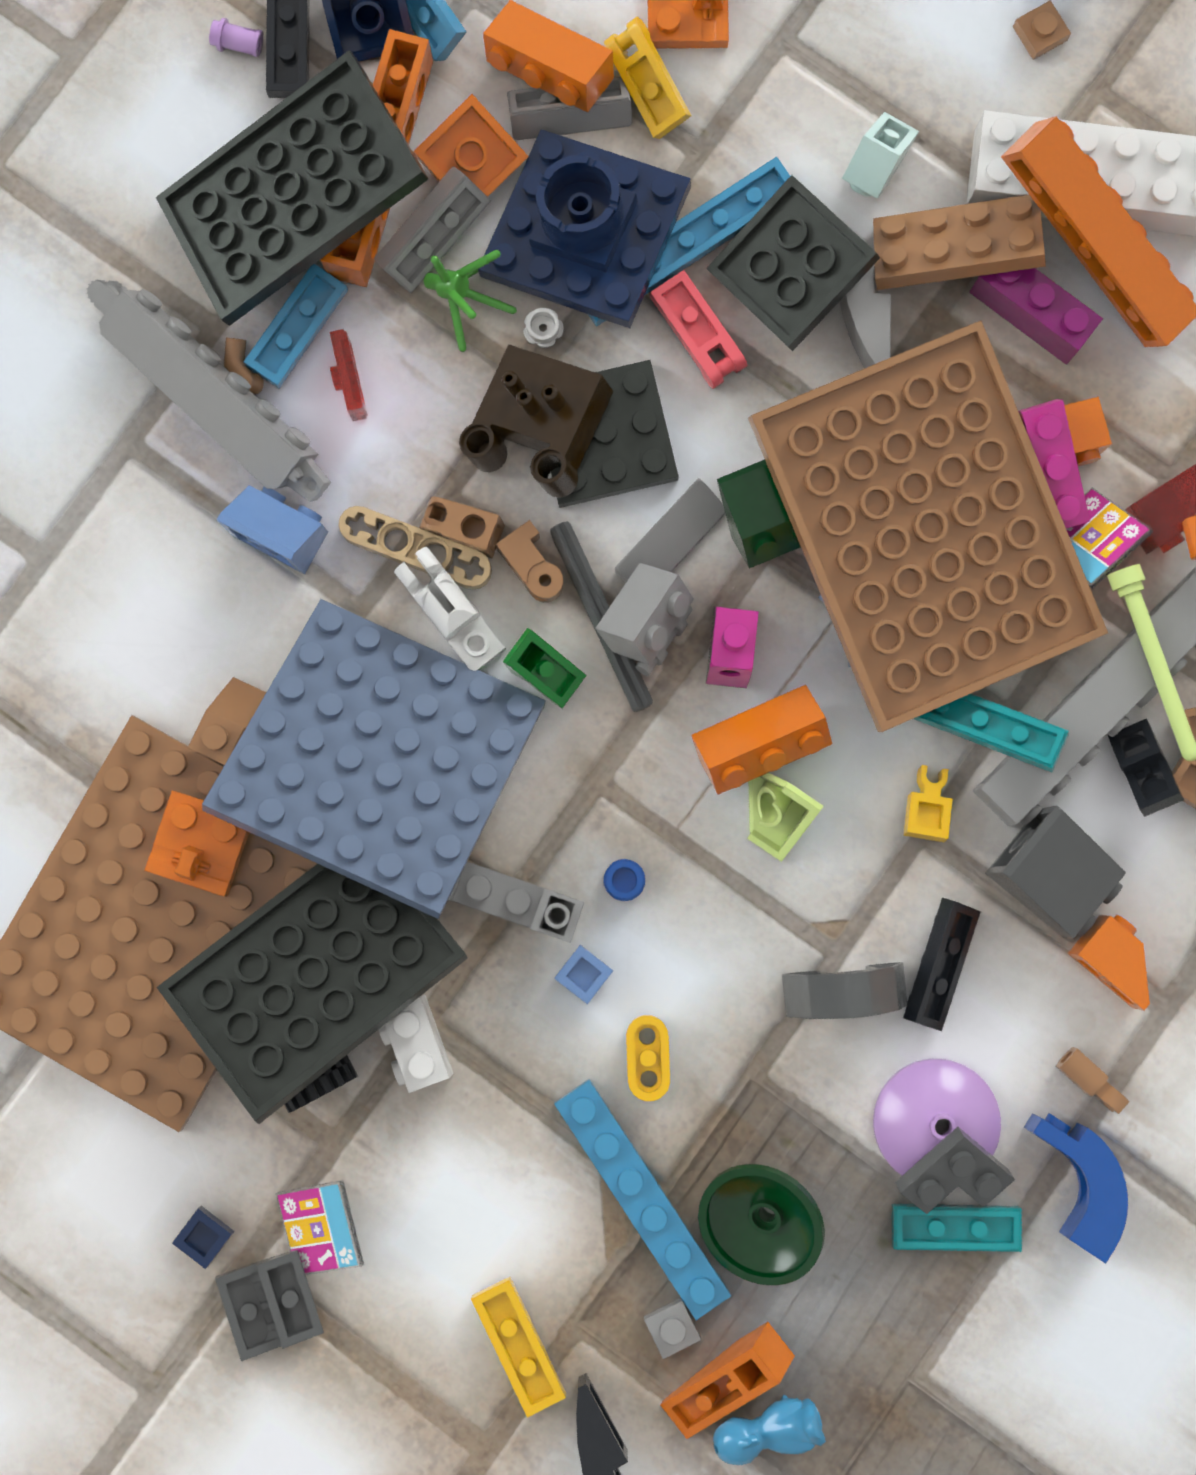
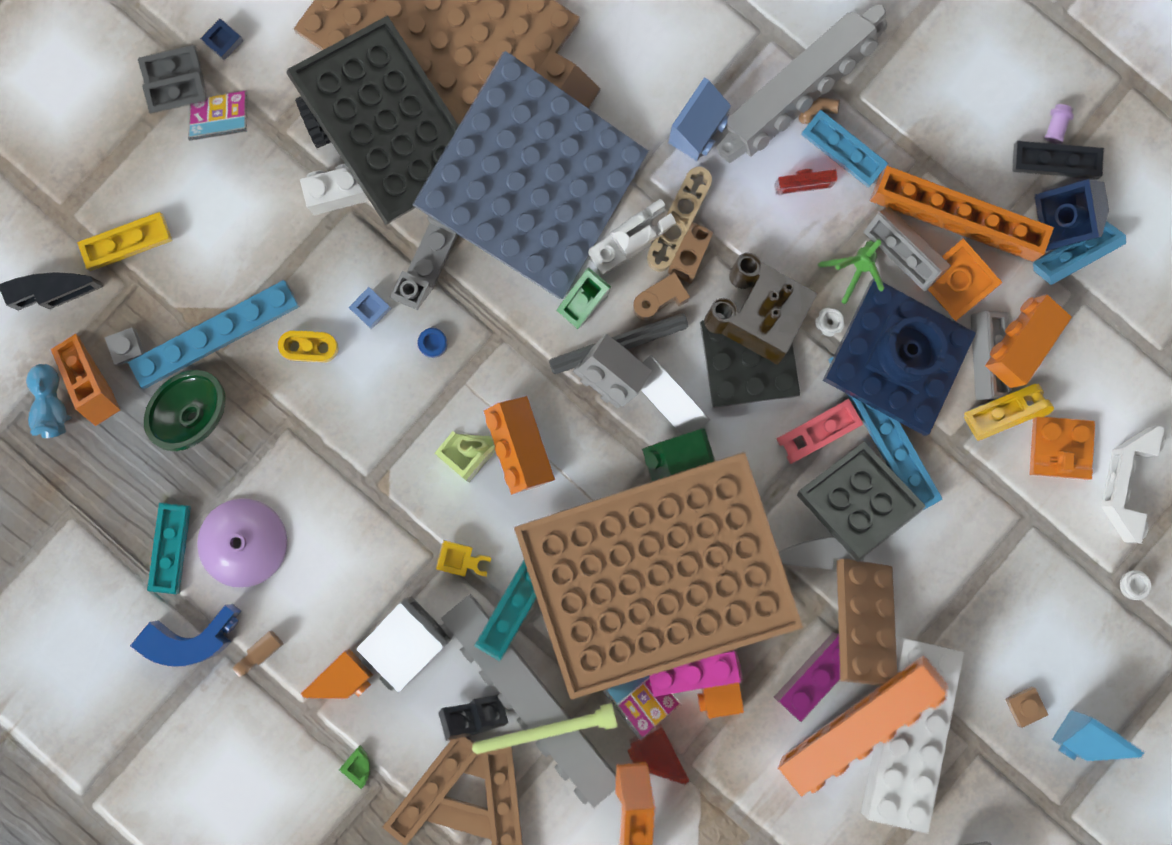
camera: 90 degrees right, 0 degrees up
orange hinge [144,790,250,897] -> none
pearl dark grey plate [156,50,429,326] -> none
dark pink torso [706,606,759,689] -> none
dark grey connector [782,962,908,1019] -> none
light aqua slope [842,112,919,199] -> none
dark grey plate [895,1127,1015,1214] -> none
black plate [903,897,981,1031] -> none

